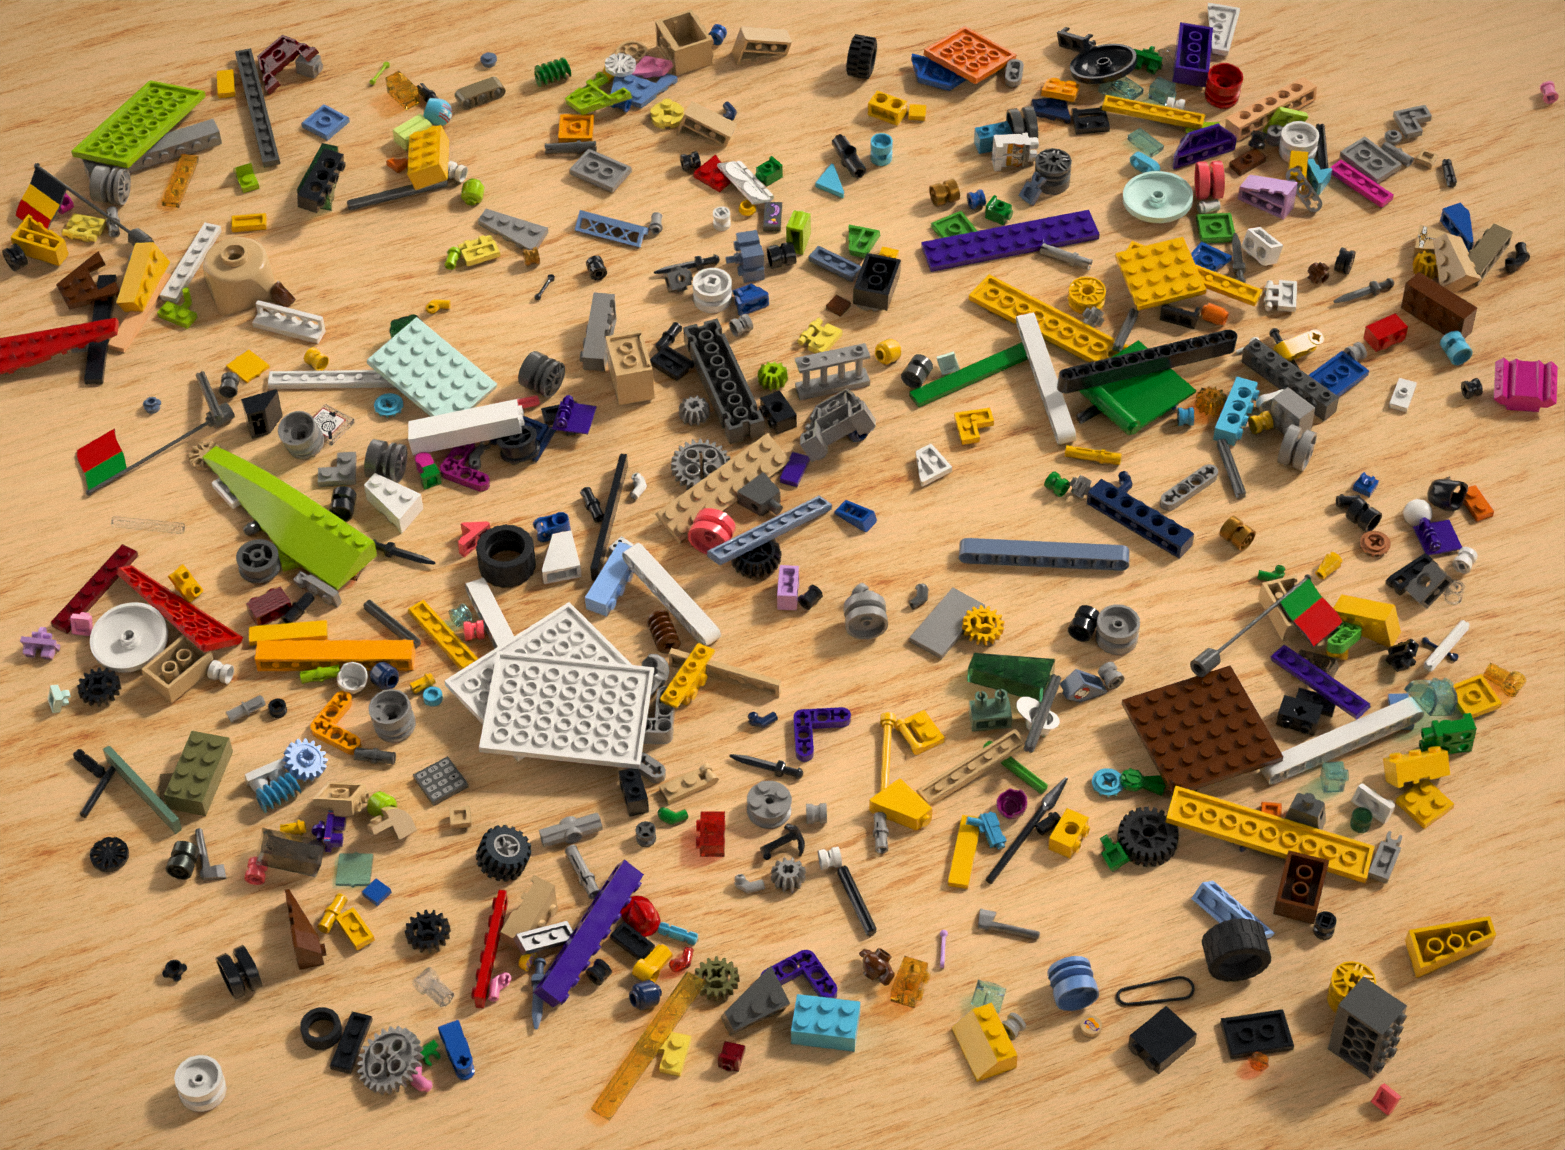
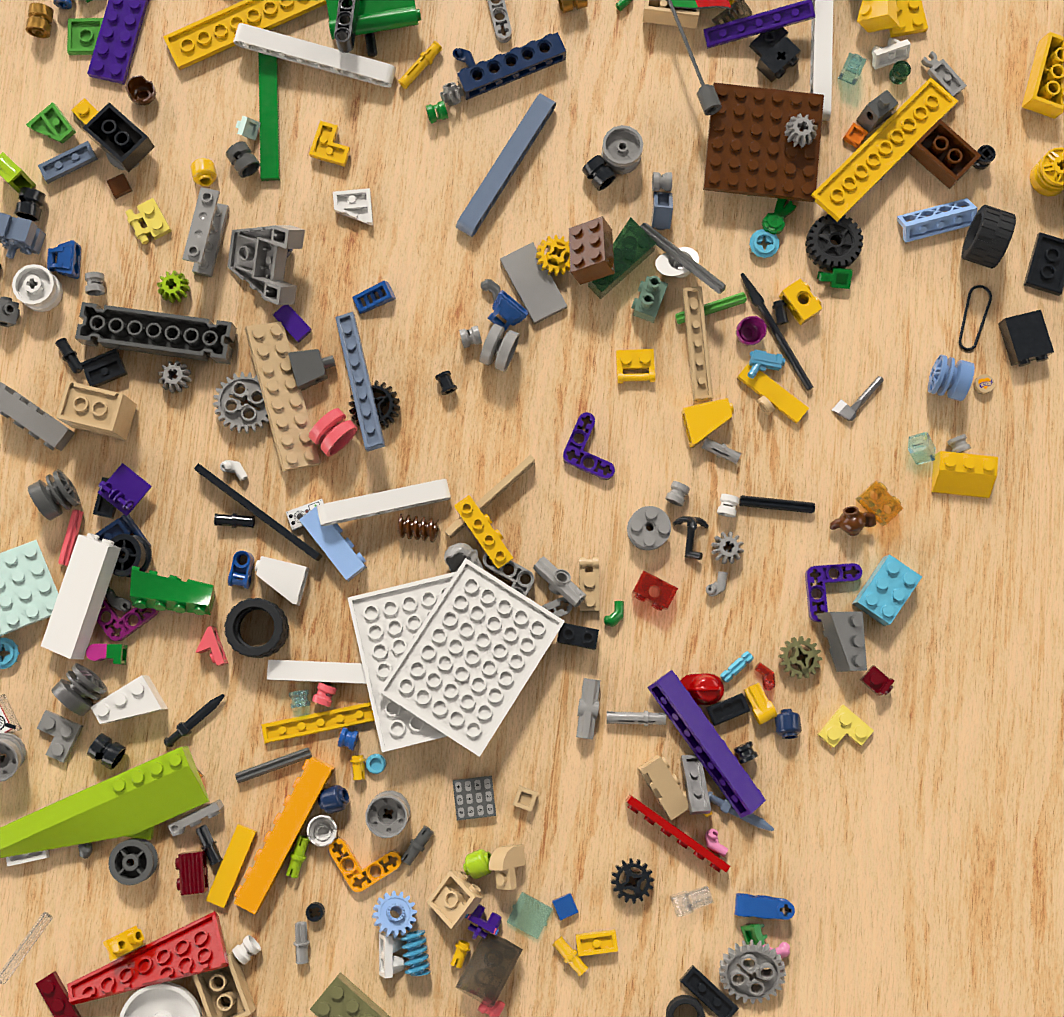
camera: 65 degrees left, 30 degrees up
reddish brown wedge [285,889,327,970] -> none
black wheel [476,825,531,882] -> none
clear yellow tile [591,971,706,1121] -> none
dark grey wheel [635,821,656,847] -> none
black sword [729,754,804,779] -> none
dark blue arm [748,712,778,728] -> none
black brick [759,390,797,434] -> none
lavender brick [777,565,799,610] -> none
yellow piece [880,712,896,791] -> none
lavender hinge [940,930,948,968] -> none
none -> reddish brown hair [126,75,157,106]
none -> green wedge [130,566,215,615]
none -> blue wheel [338,727,359,751]
none -> blue piece [488,290,528,331]
none -> light grey piece [533,556,587,607]
none -> reddish brown brick [569,216,615,285]
none -> tan tile [757,396,775,415]
none -> light grey gear [785,114,817,148]

